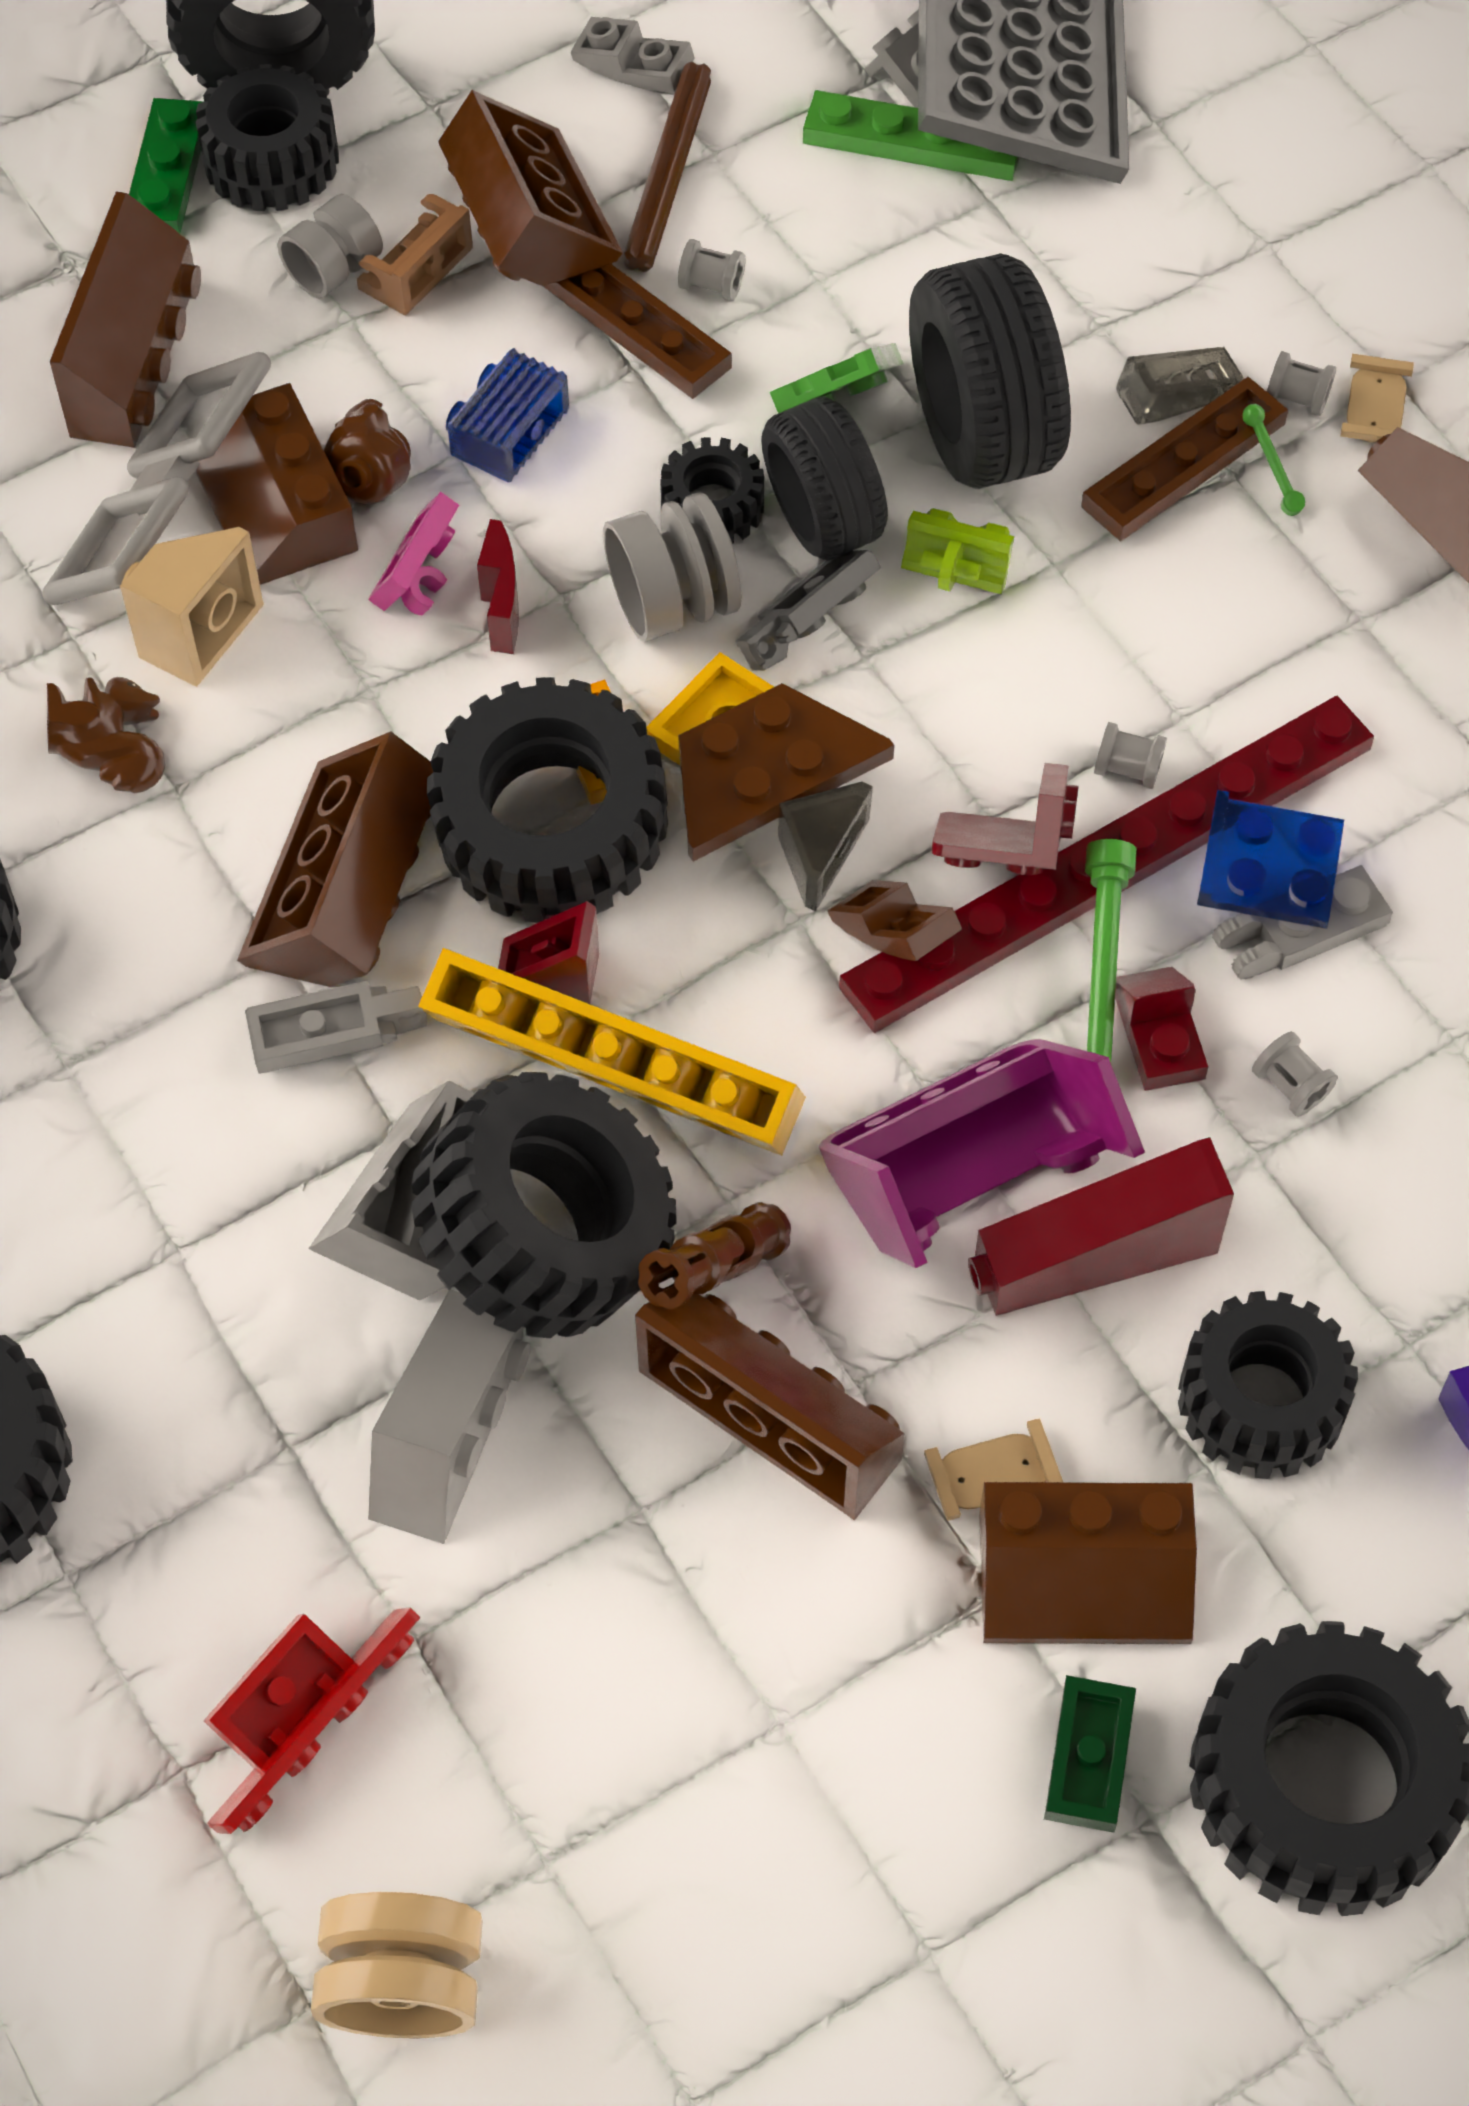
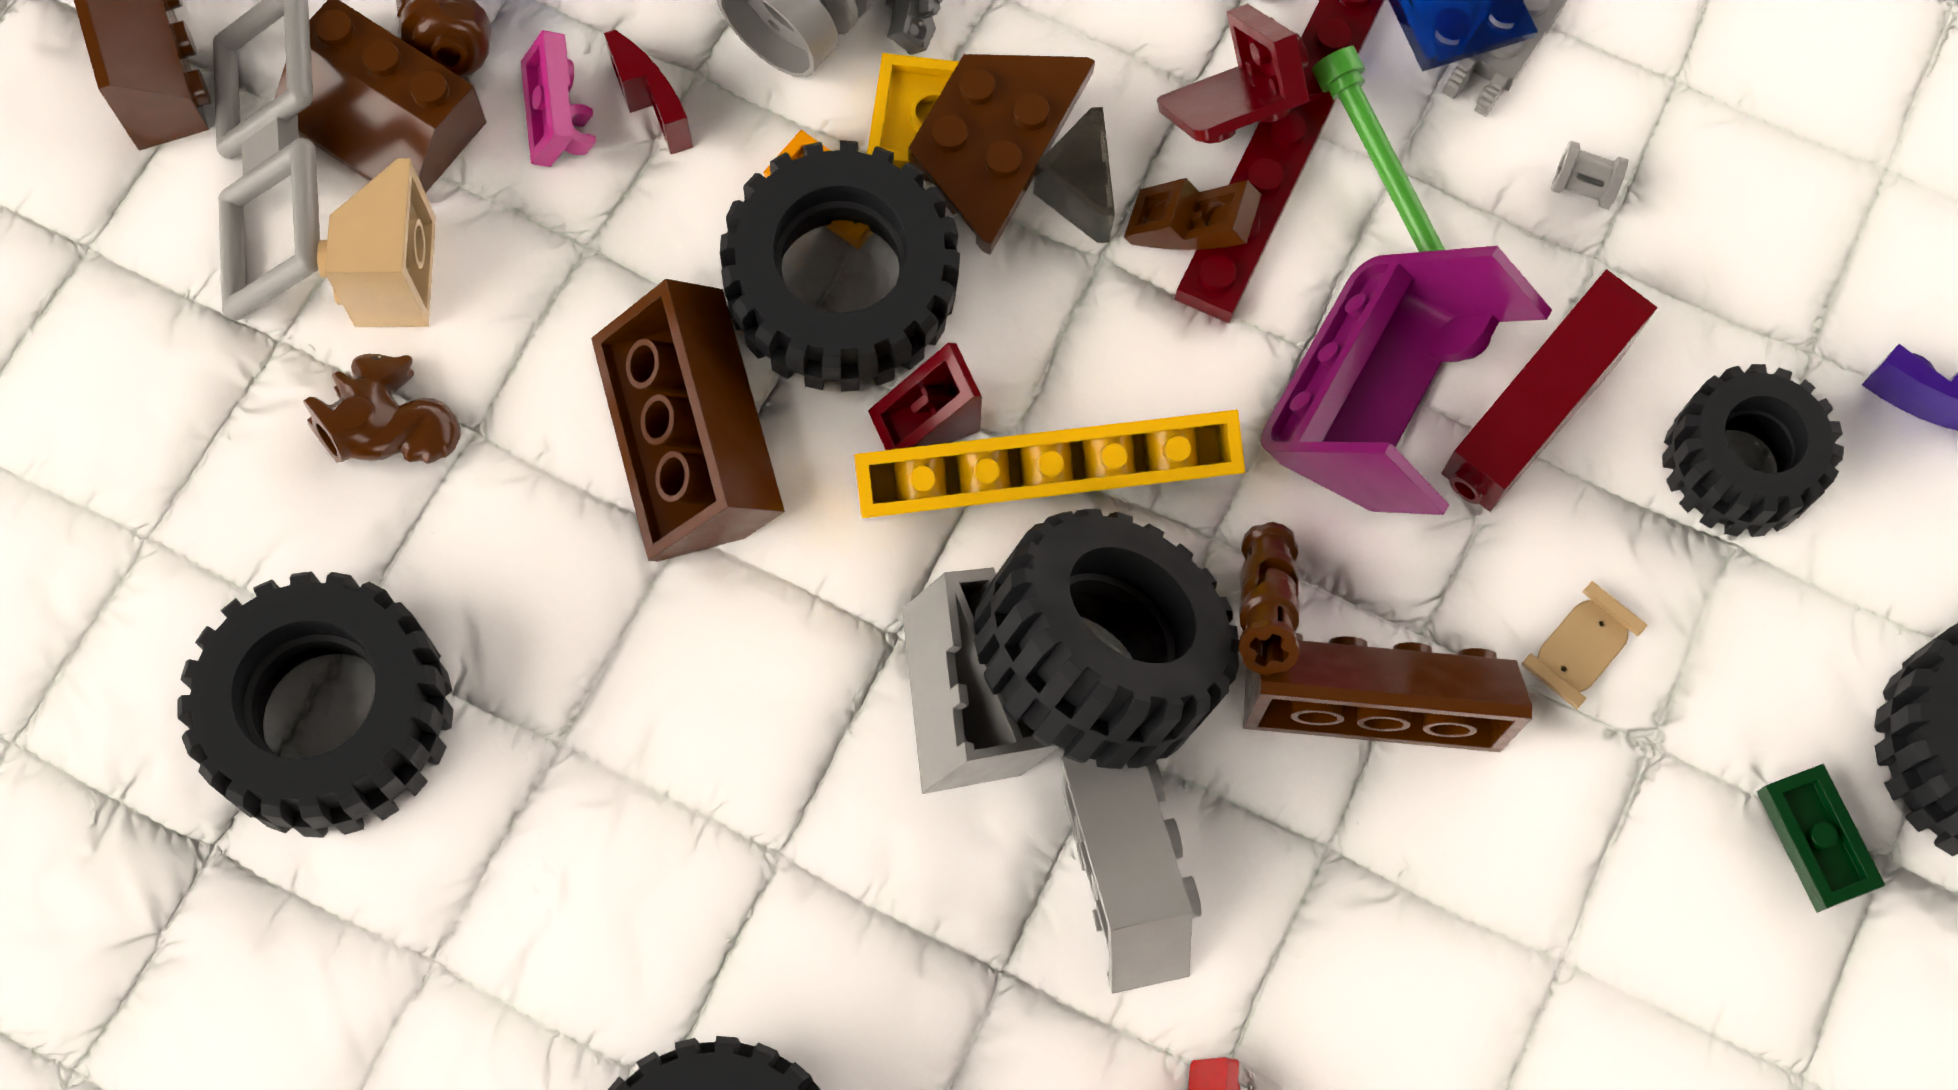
camera: 35 degrees left, 10 degrees up
light grey hinge [245,980,427,1074] -> none
reddish brown slope [979,1482,1197,1644] -> none
dark red slope [1115,967,1209,1091] -> none

